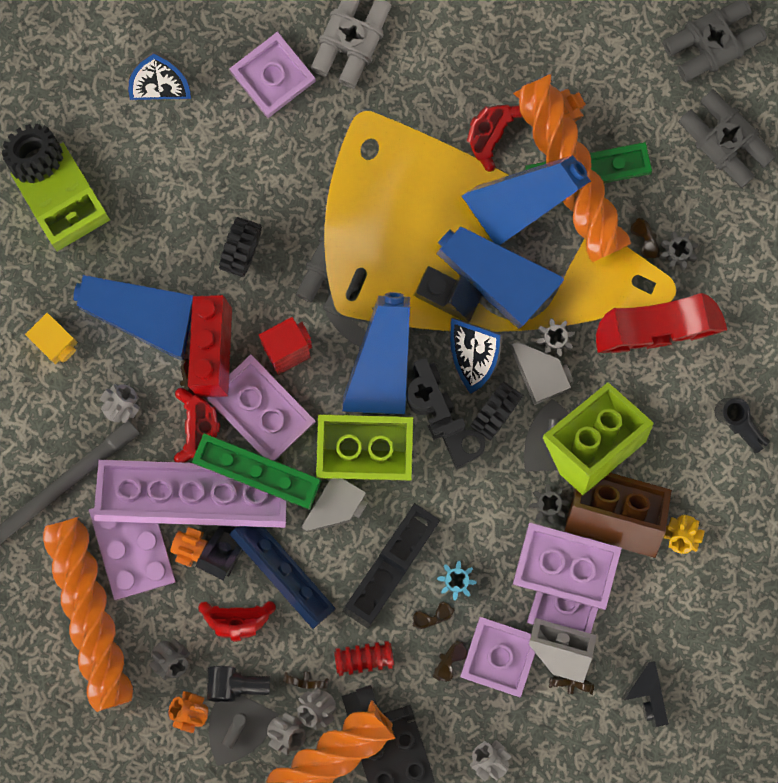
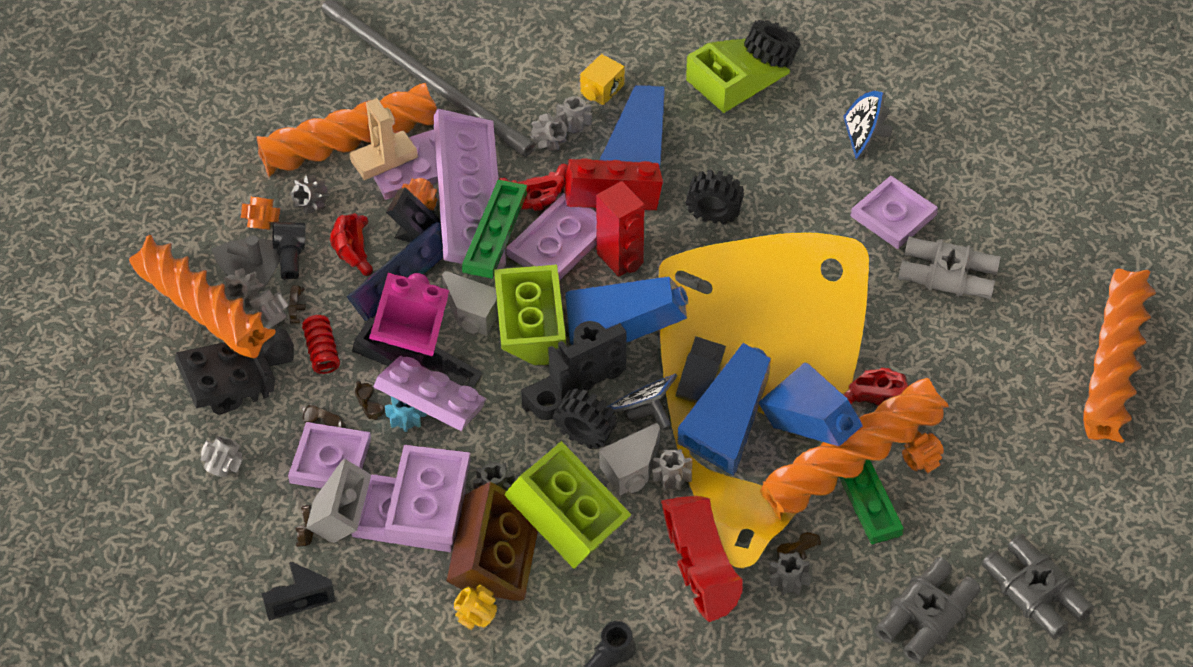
camera: 85 degrees right, 30 degrees down
none -> tan bracket [350,98,418,180]
none -> dark pink slope [369,273,449,356]
none -> lavender plate [374,356,486,431]
none -> light grey gear [556,96,592,133]

